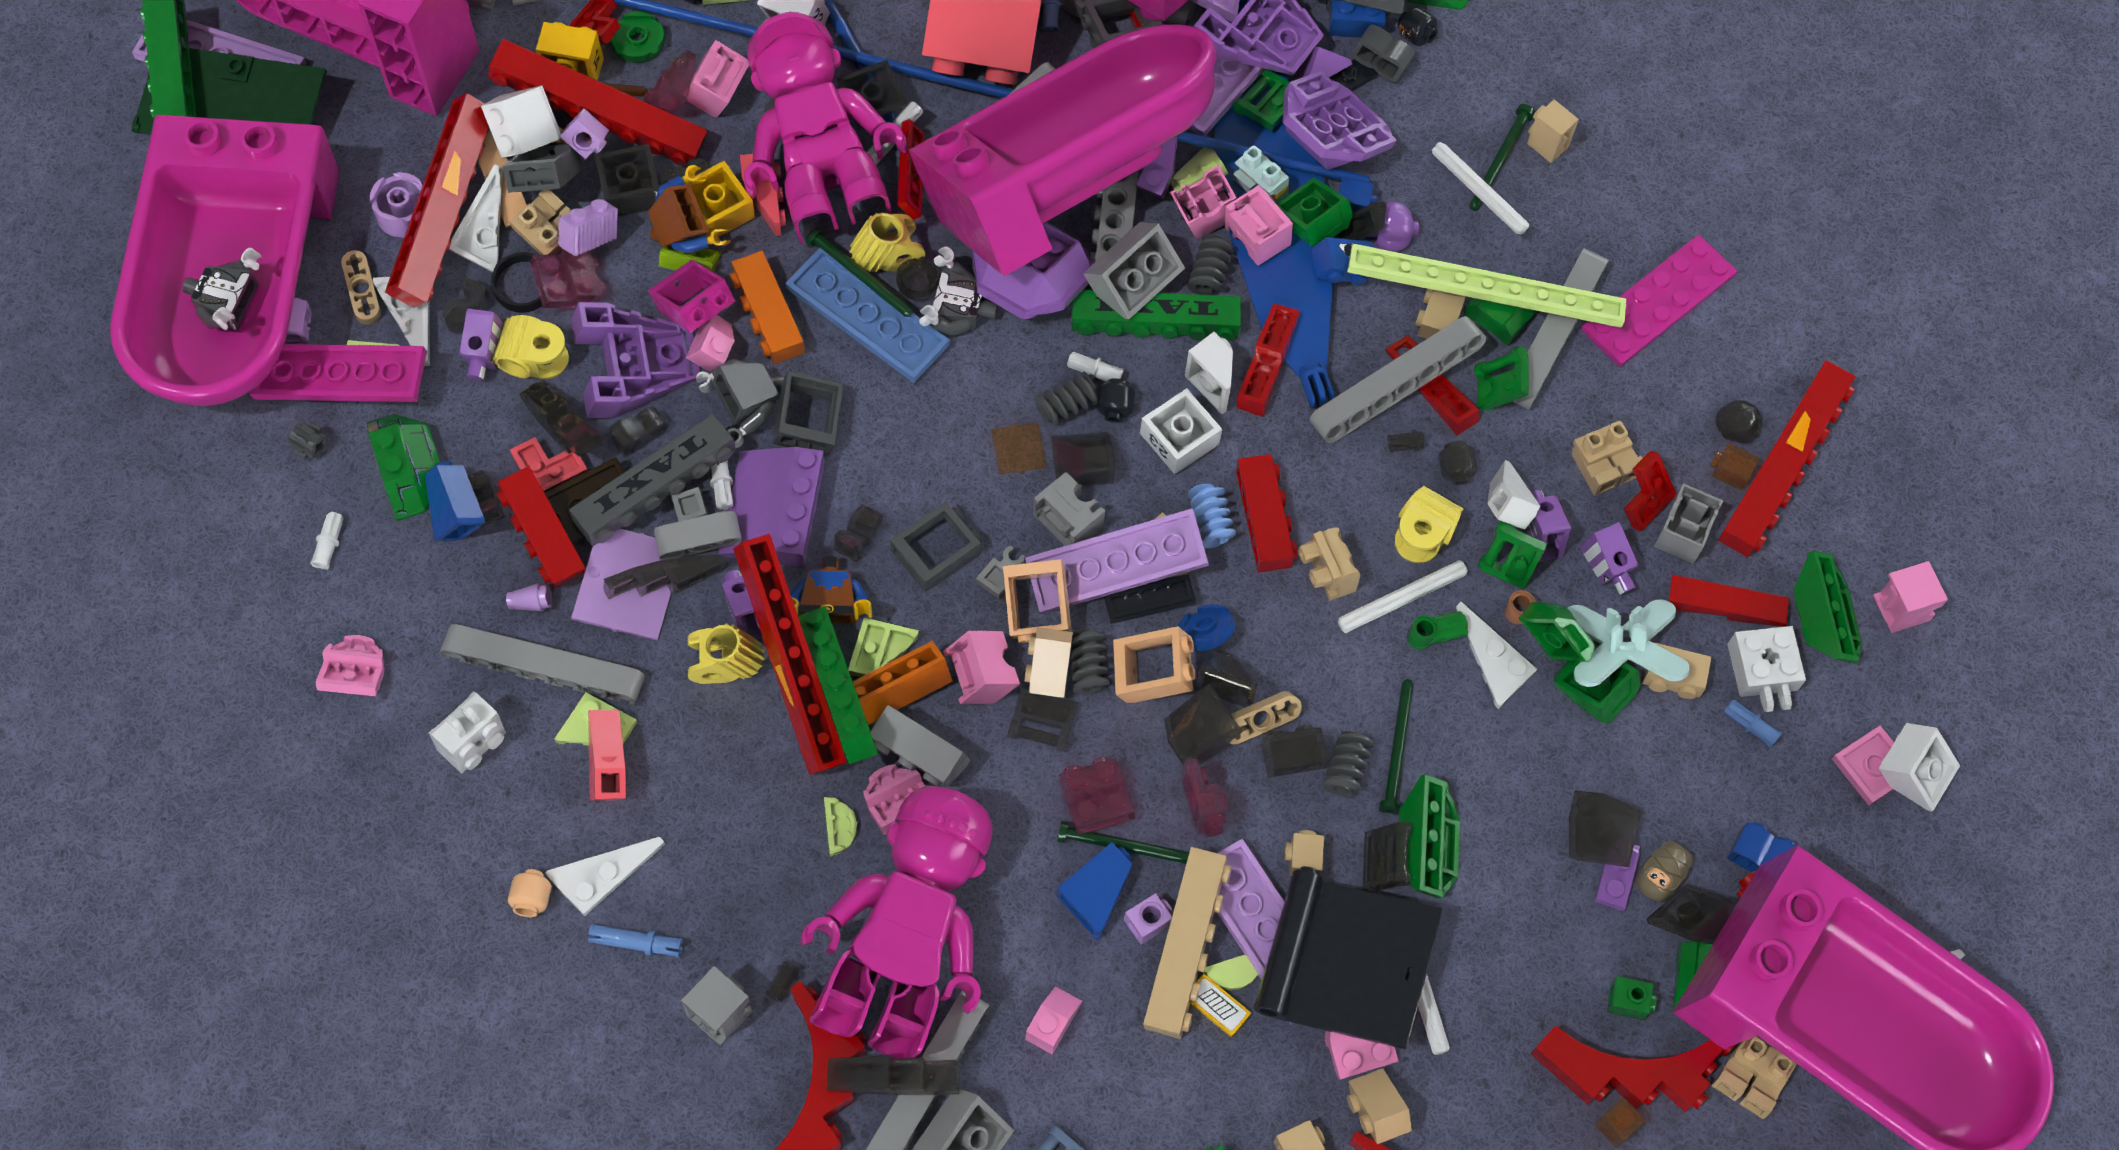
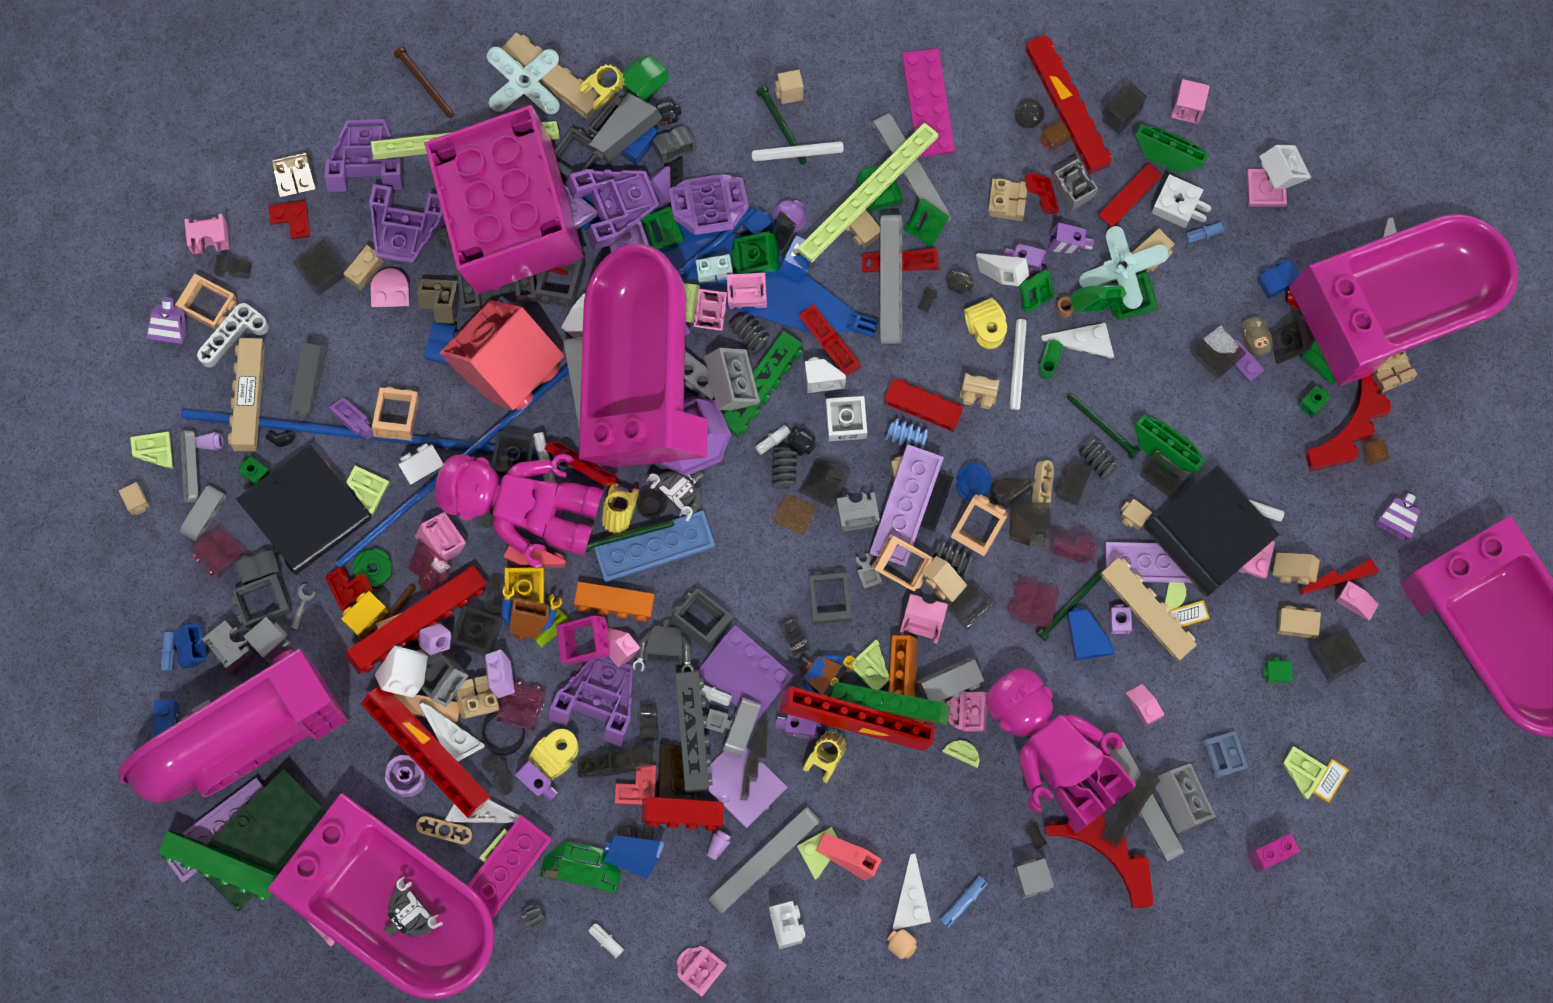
camera: 55 degrees left, 10 degrees up
none -> clear smoke brick [1102,82,1147,135]

